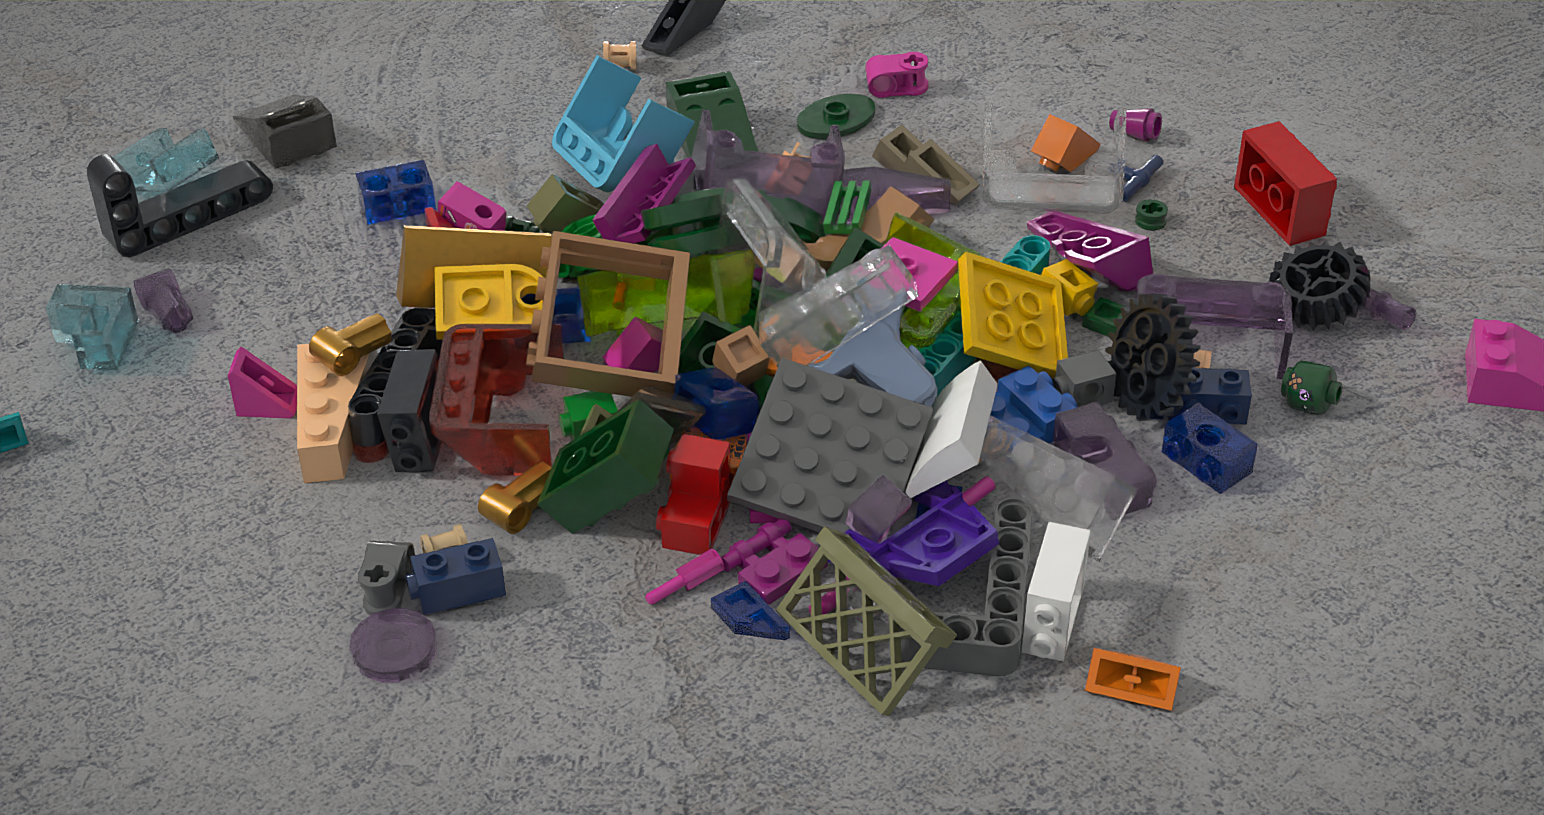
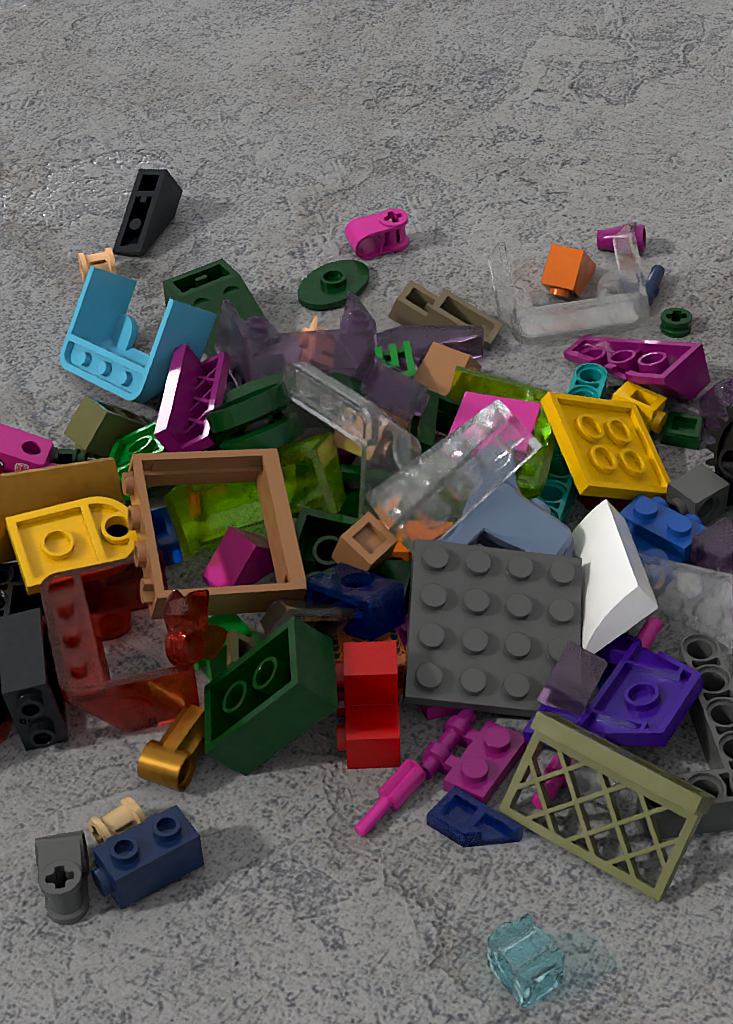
camera: 15 degrees left, 0 degrees up
clear purple tile [349,608,437,682] -> none
none -> clear red plate [164,589,228,668]
none -> clear purple arch [359,355,430,423]
none -> clear light blue brick [487,913,565,1008]

